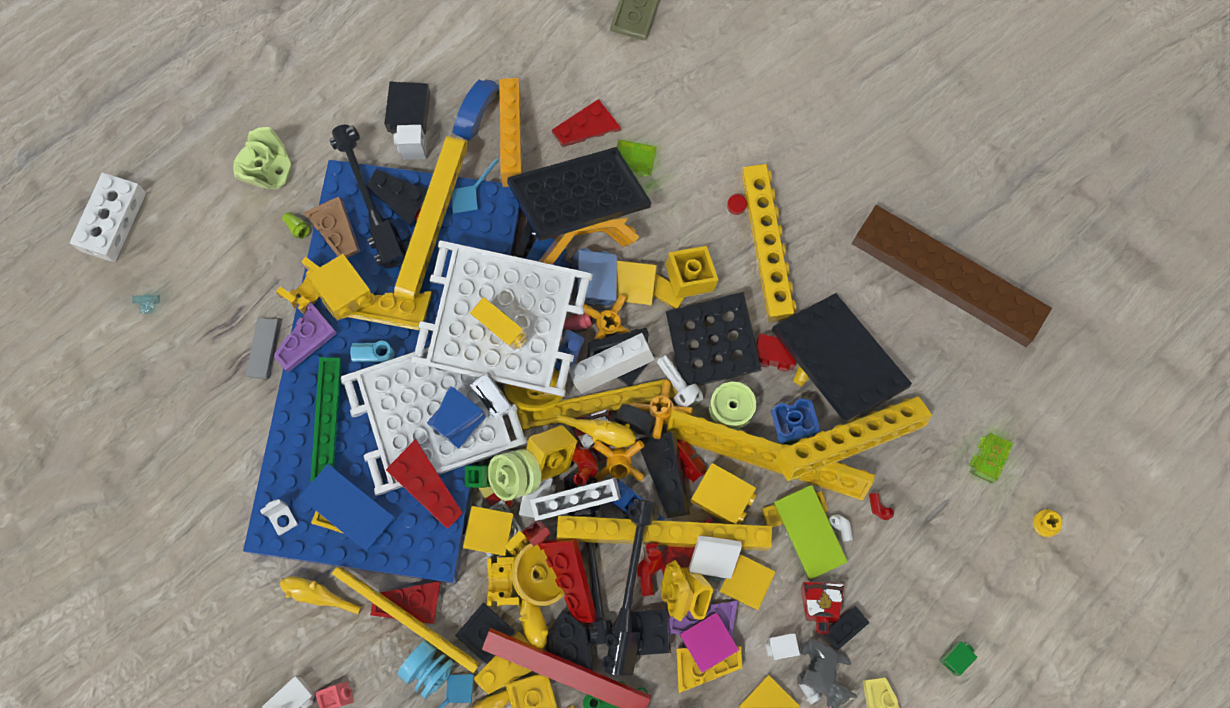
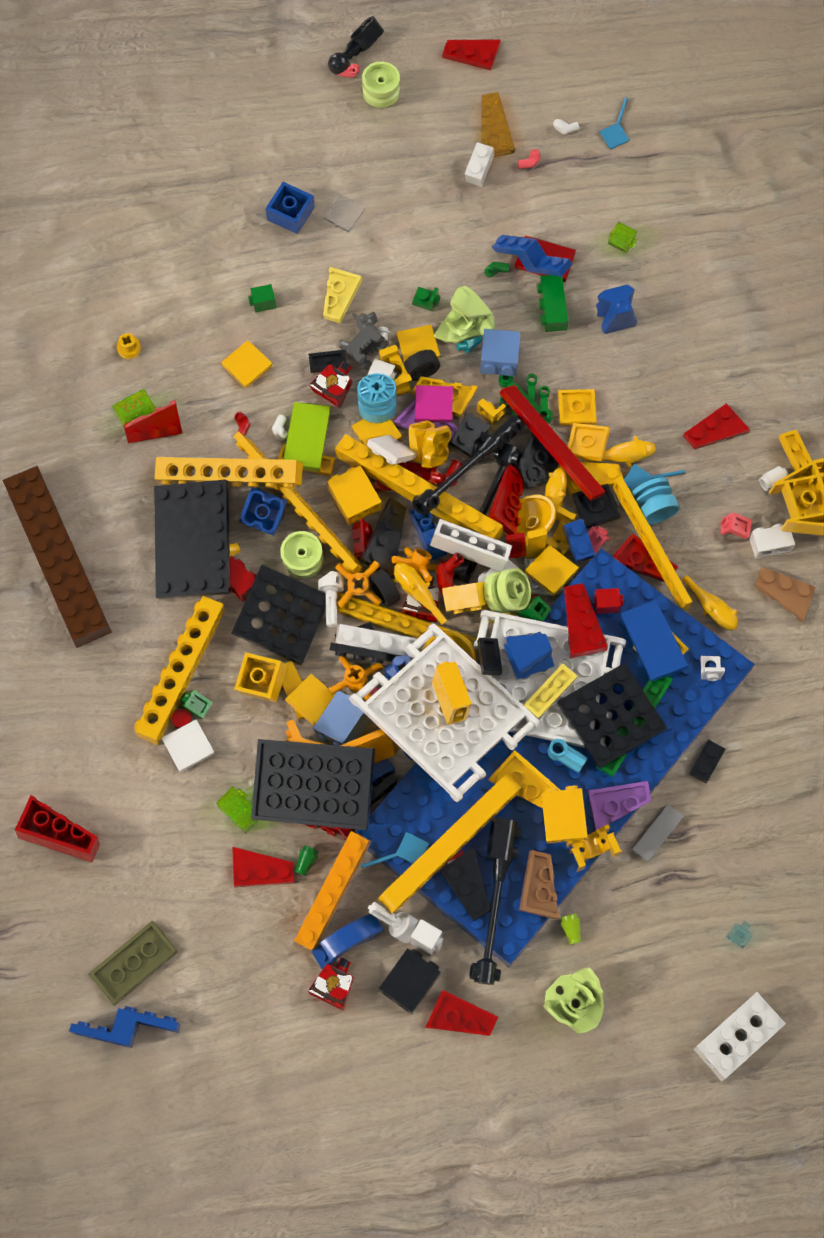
camera: 150 degrees left, 5 degrees down
none -> red wedge [15,795,100,863]
none -> red wing [124,399,183,444]
none -> white tile [162,720,215,773]
none -> green bracket [179,689,213,719]
none -> yellow tile [221,340,273,388]
none -> green cone [295,845,319,876]
none -> torso [308,957,354,1011]
none -> medium azure wheel [357,373,397,423]
none -> white piece [368,902,419,943]
none -> yellow piece [379,345,412,396]
none -> black tyre [404,350,440,381]
none -> red wing [425,990,498,1036]
none -> yellow bracket [477,398,506,425]
none -> light yellow plate [523,663,578,720]
none -> black piece [557,663,667,770]
none -> blue brick [563,519,595,564]
none -> coral bracket [588,526,610,556]
none -> red brick [594,588,624,614]
none -> black plate [689,739,725,784]
none -> medium nougat wing [755,567,816,623]

